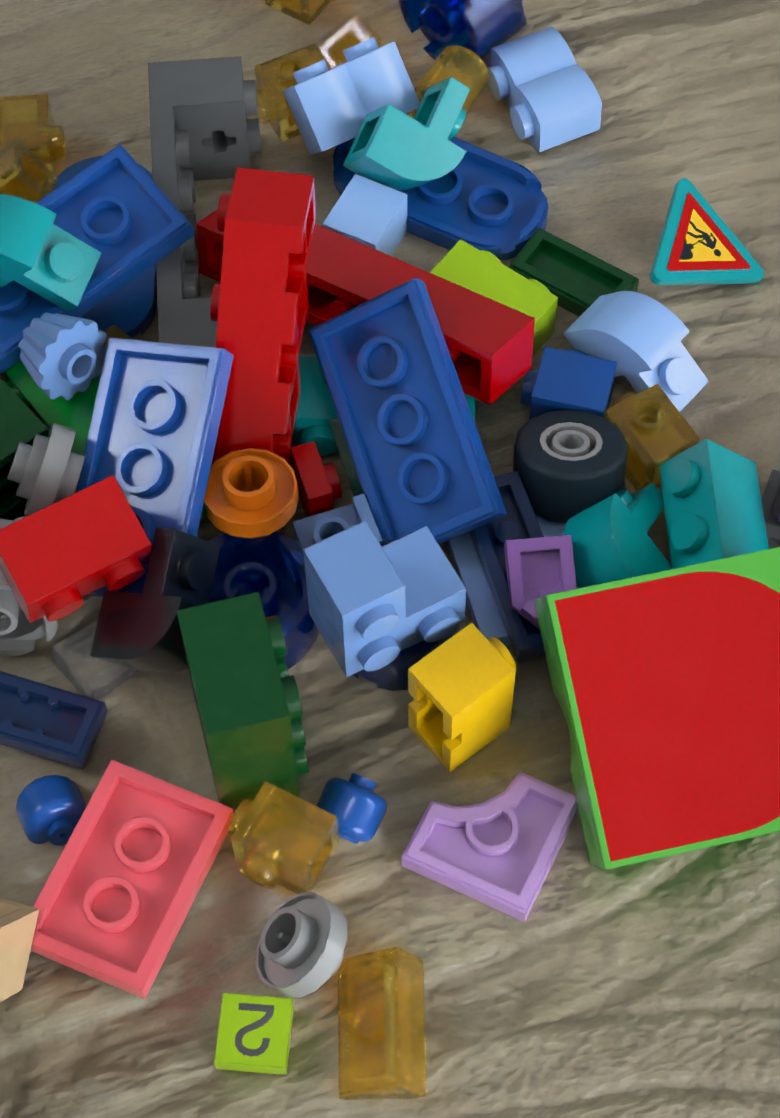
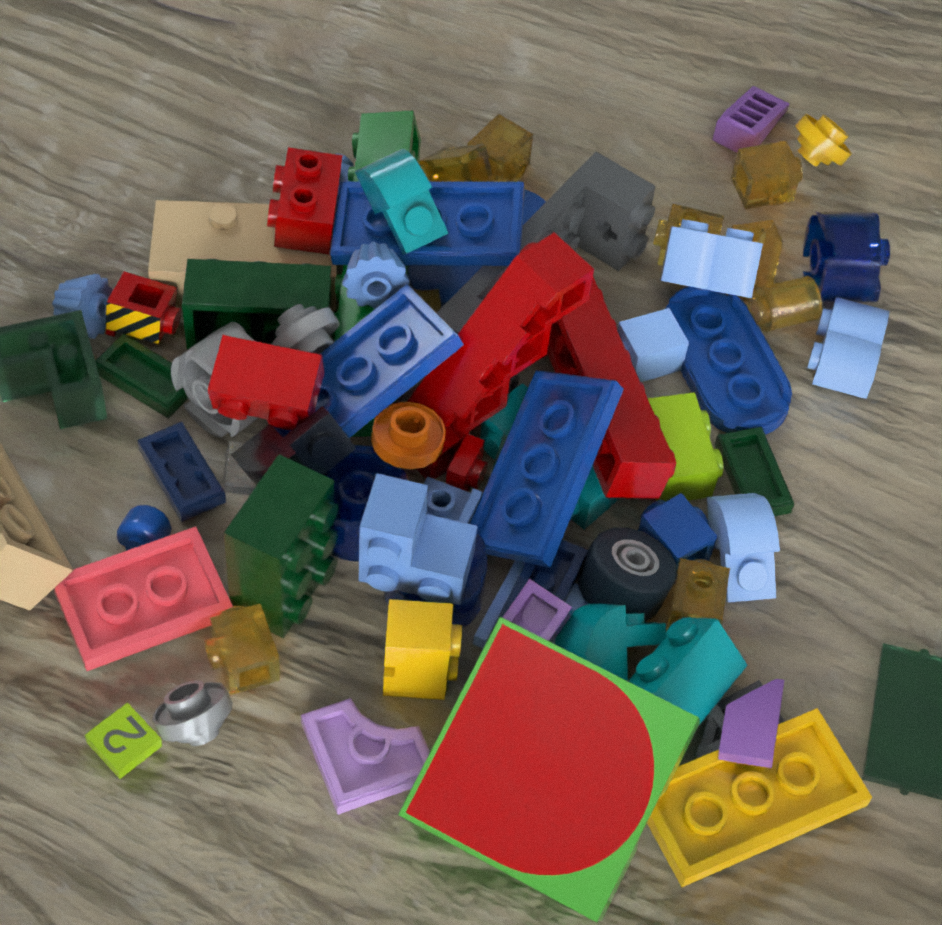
camera: 35 degrees right, 5 degrees down
blue piece [314,773,387,844] -> none
clear yellow slope [338,947,427,1100] -> none
brick [343,77,470,190] -> none
piece [650,178,764,285] -> none

